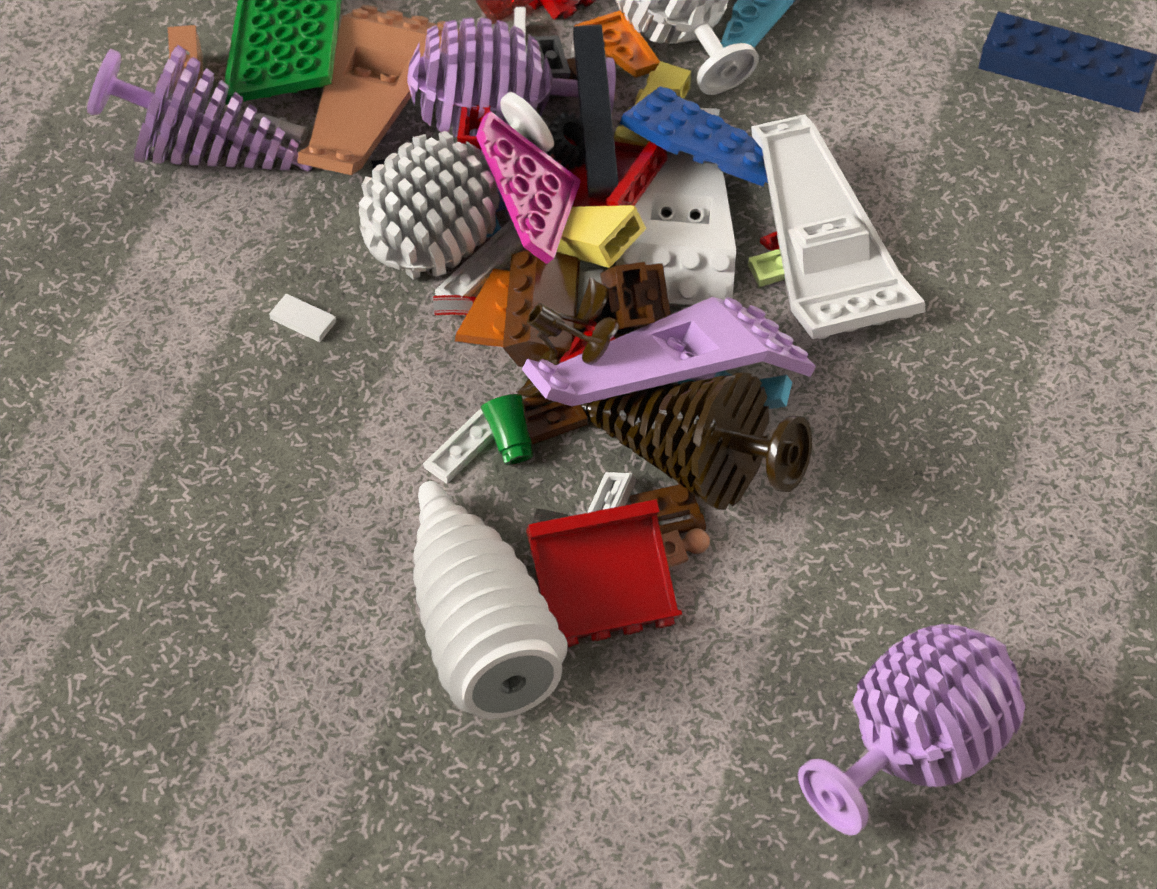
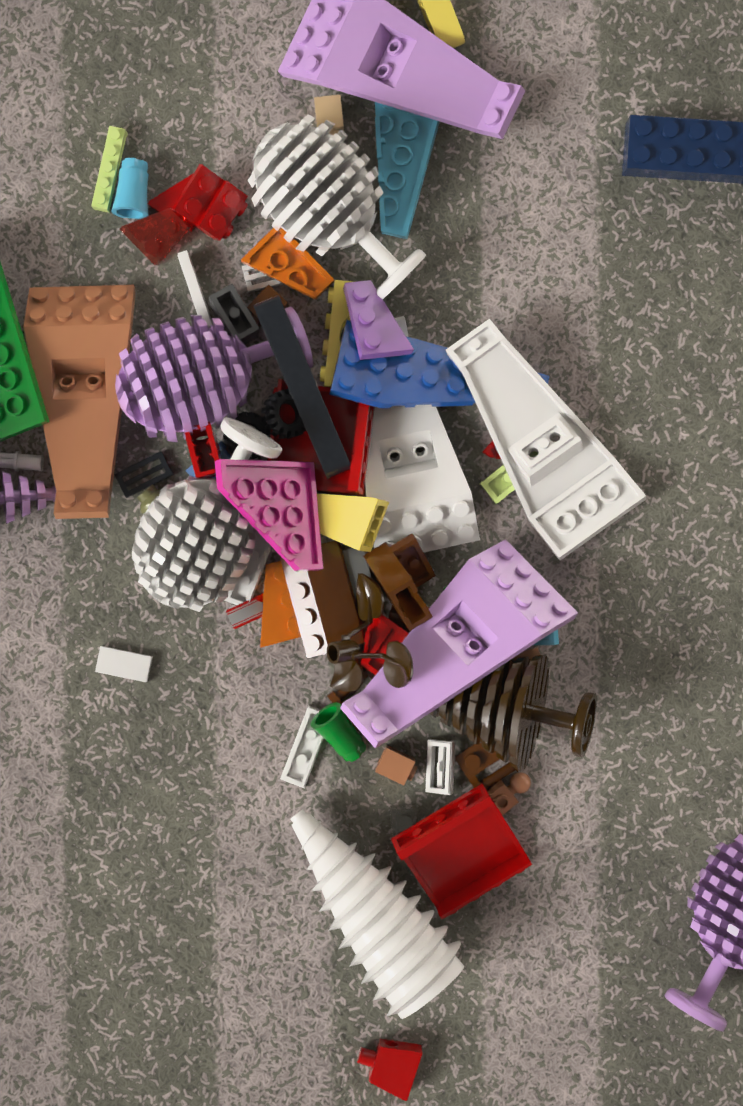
camera: 15 degrees left, 35 degrees up
none -> medium lavender wing [343,280,414,360]
none -> red torso [357,1039,422,1101]
none -> nougat brick [375,745,418,785]

